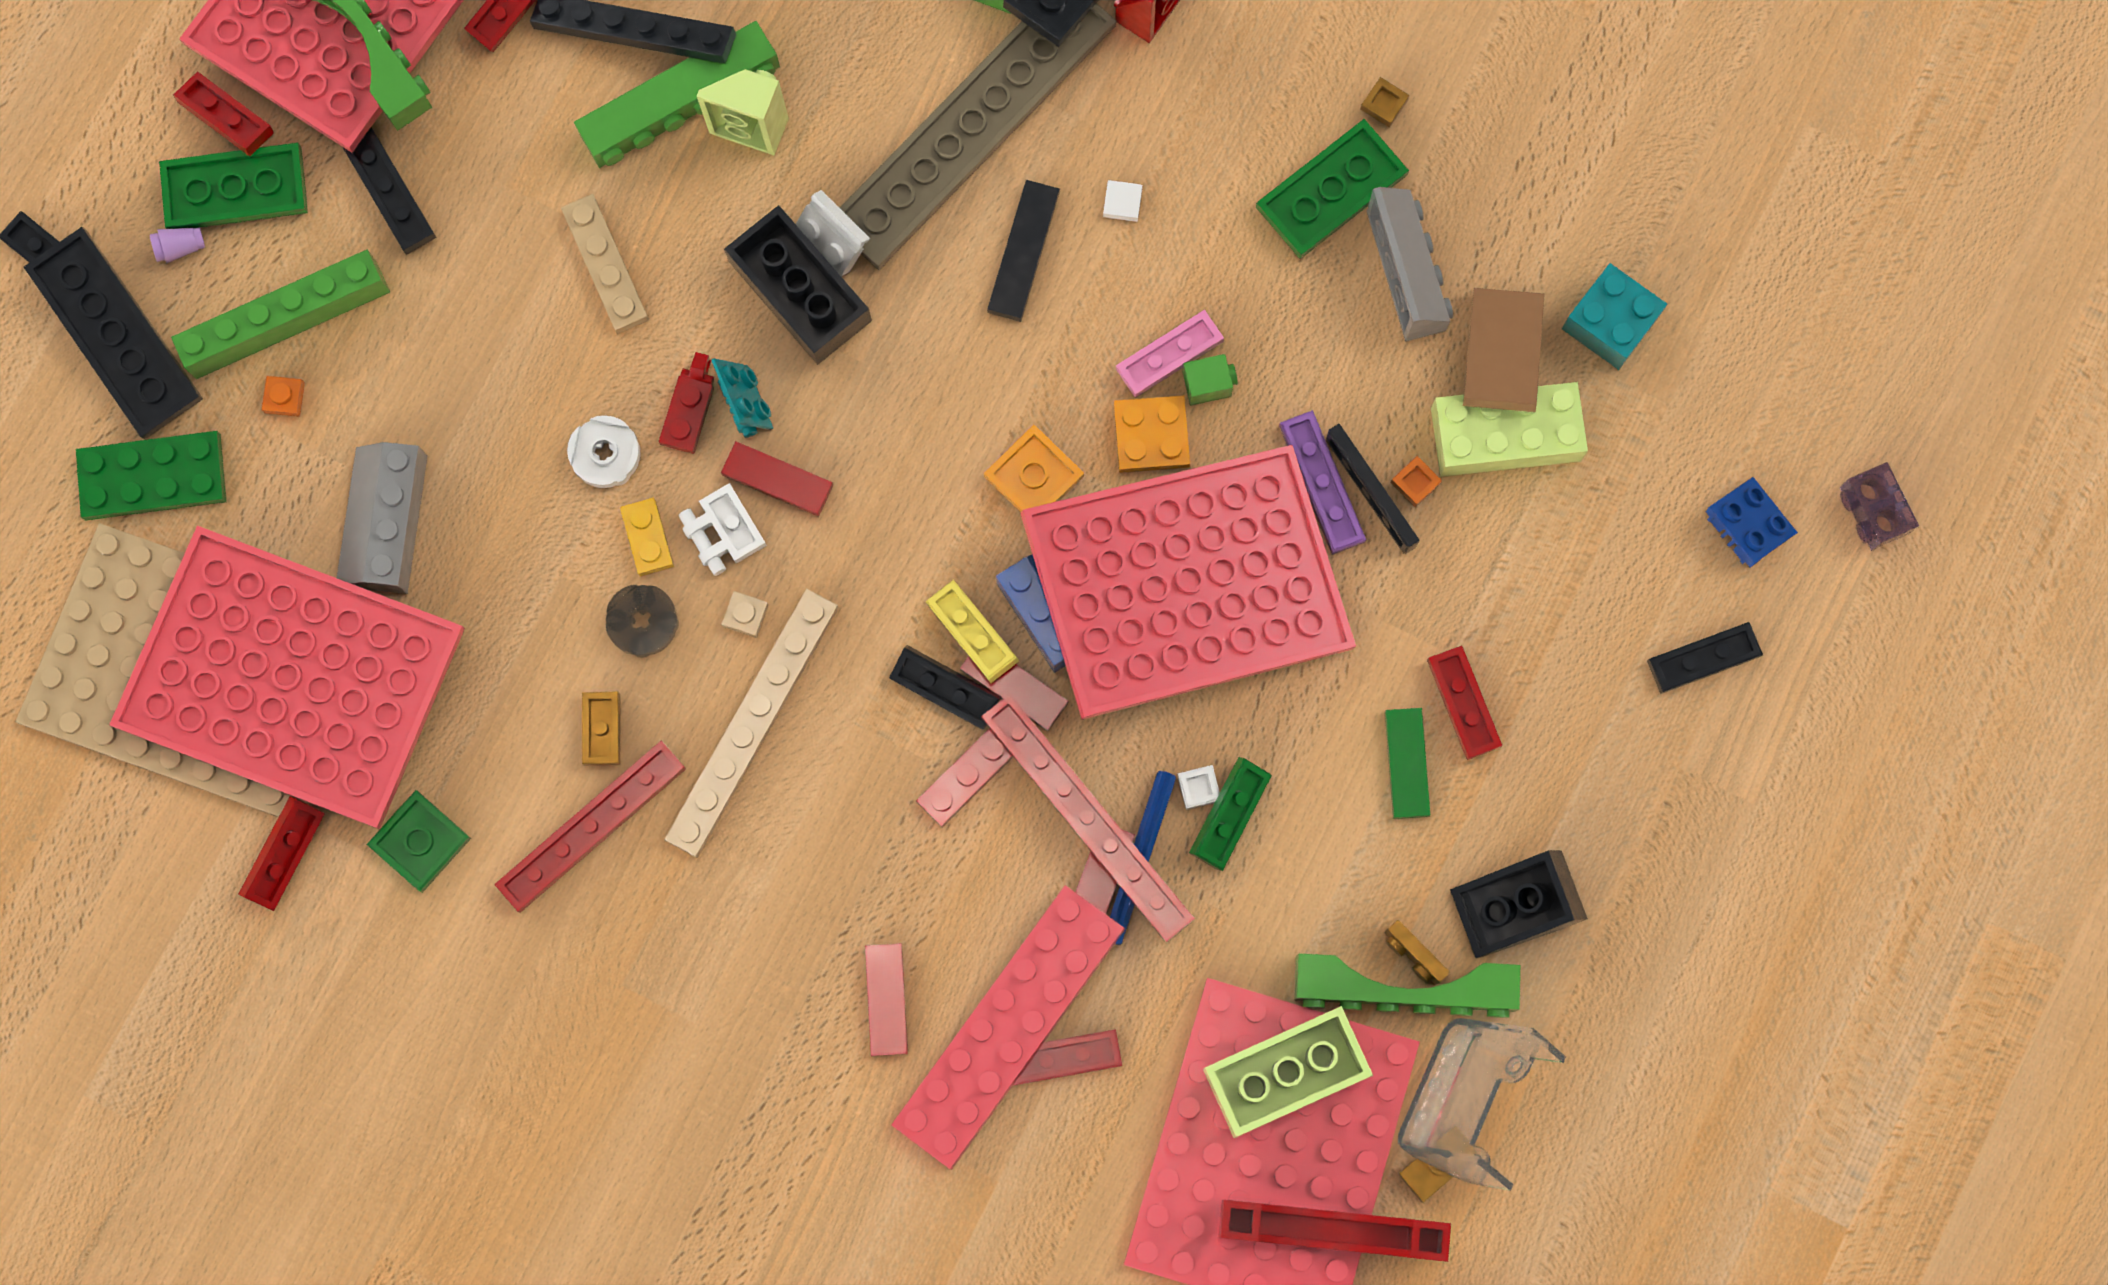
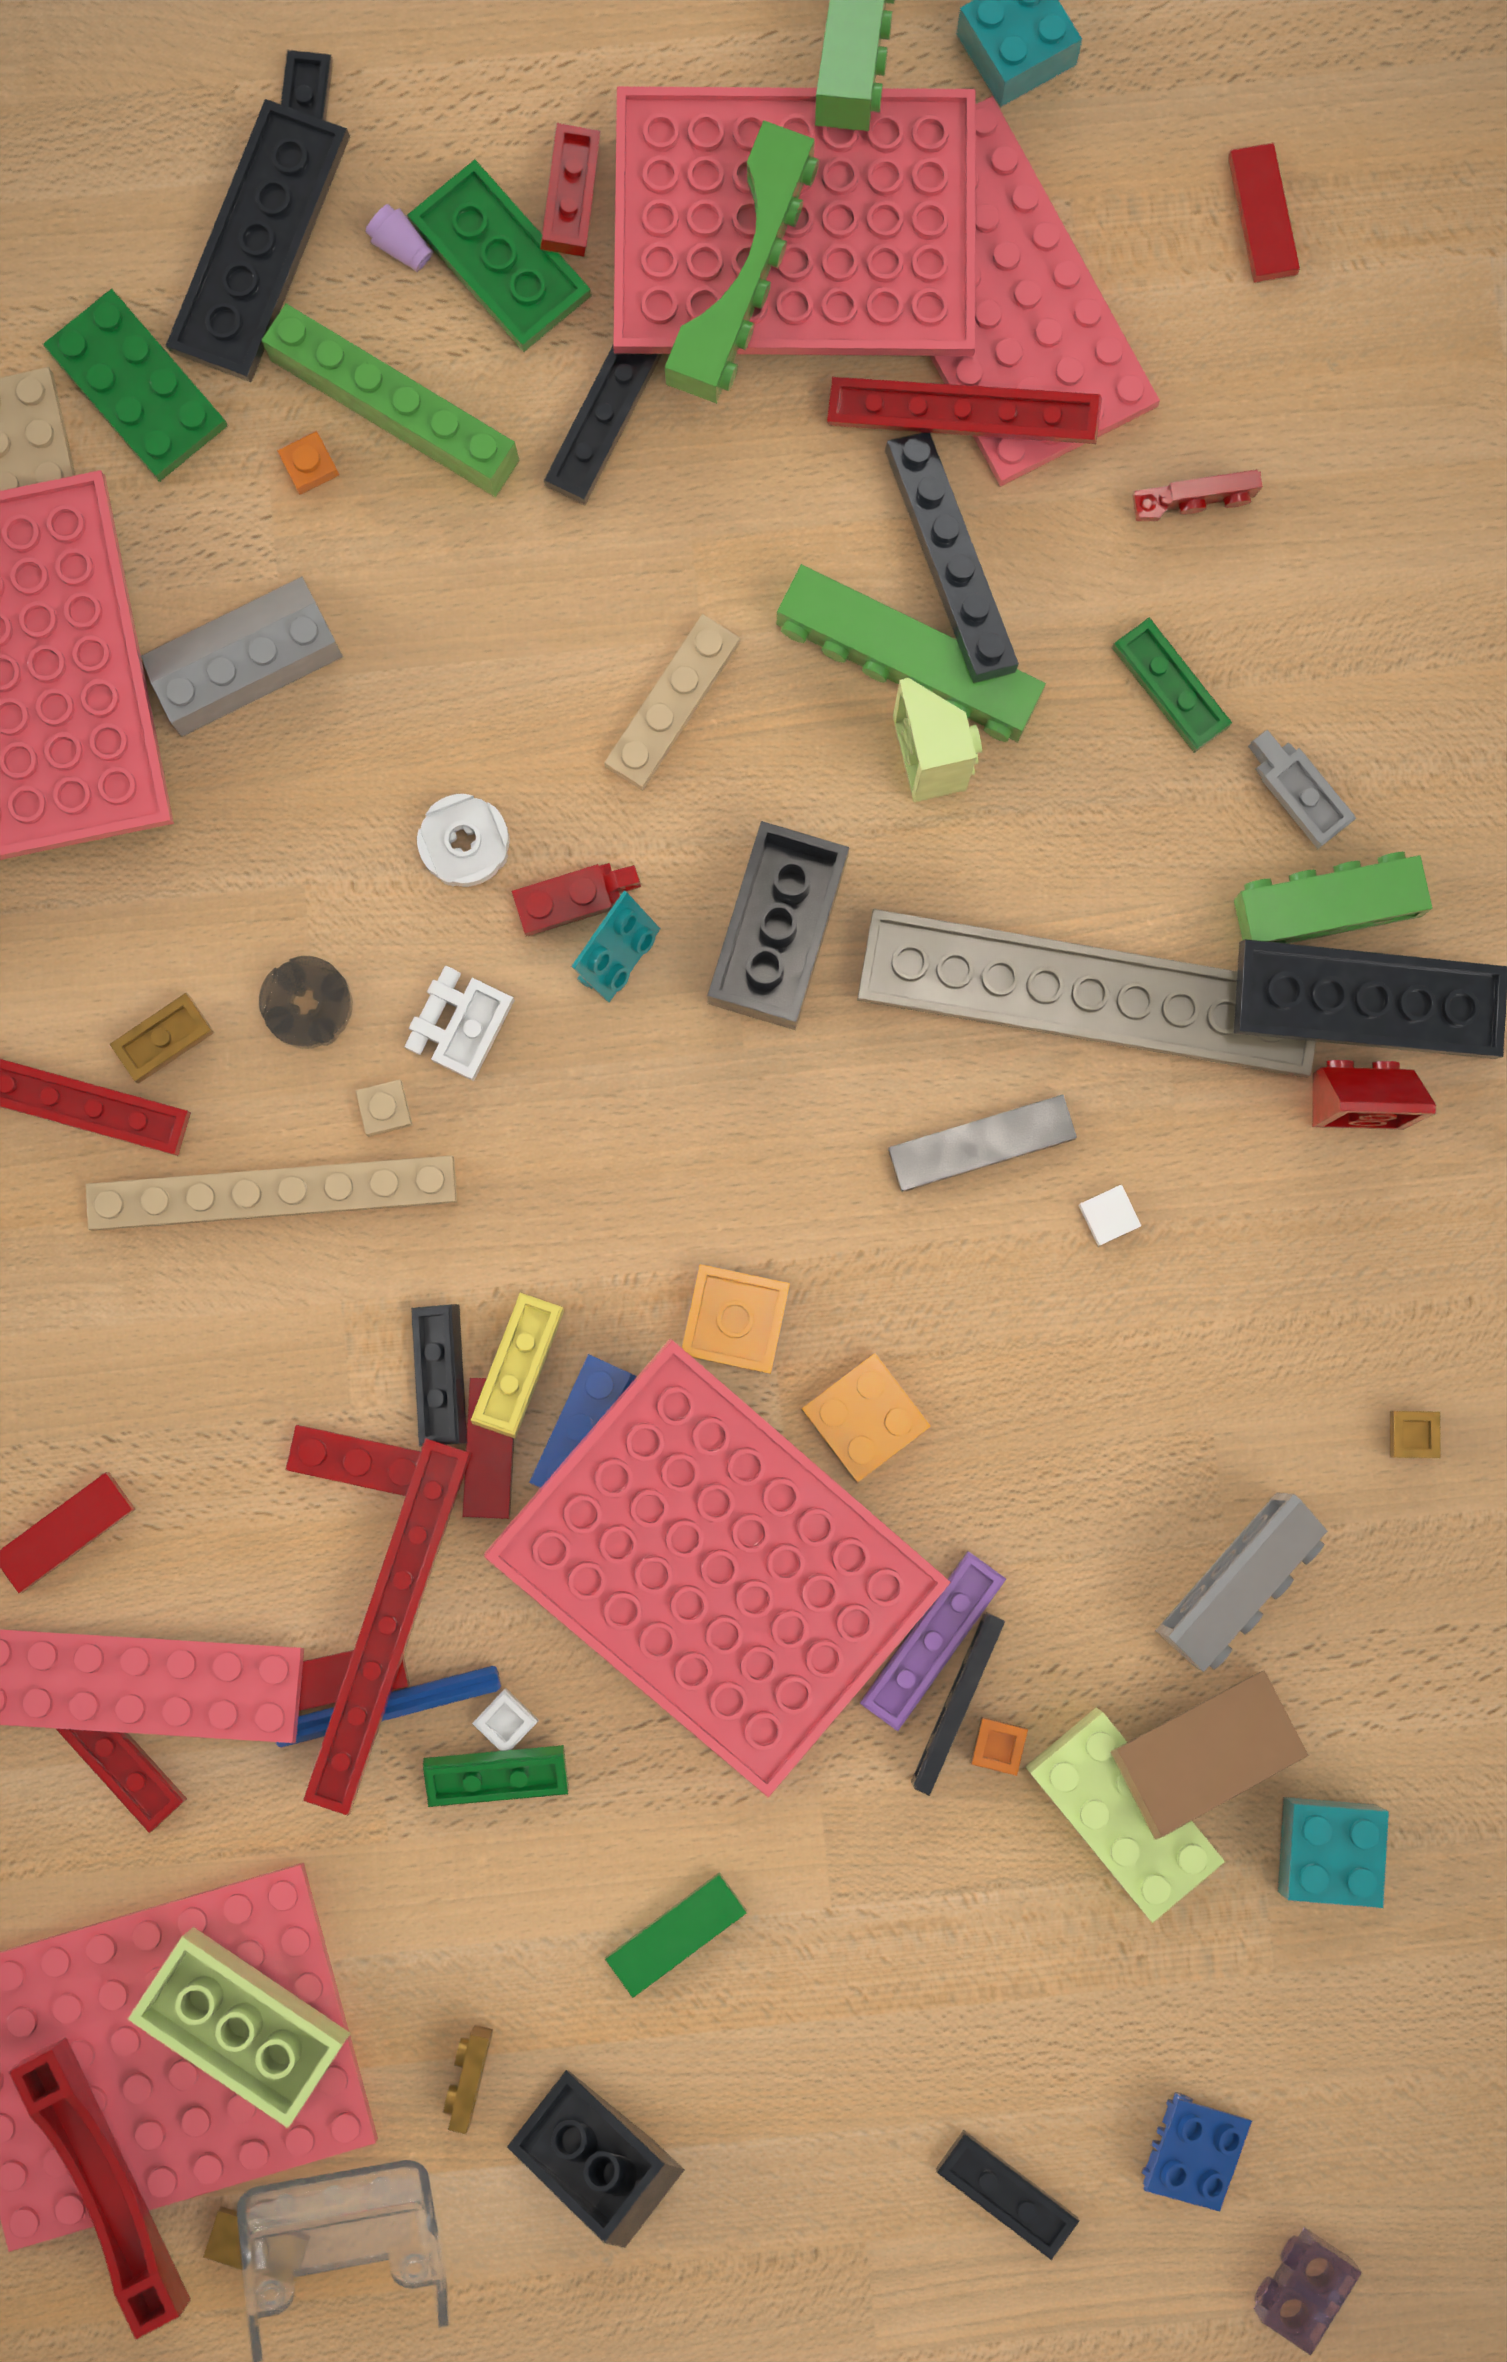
camera: 55 degrees right, 5 degrees up
yellow plate [620,497,674,577] -> none
red tile [721,441,833,517] -> none
white plate [796,190,870,277] -> none
bright pink plate [1116,310,1224,398] -> none
bright green brick [1182,354,1238,406] -> none
green plate [1256,119,1409,259] -> none
bright green arch [1294,953,1521,1018] -> none
red plate [1427,646,1503,760] -> none

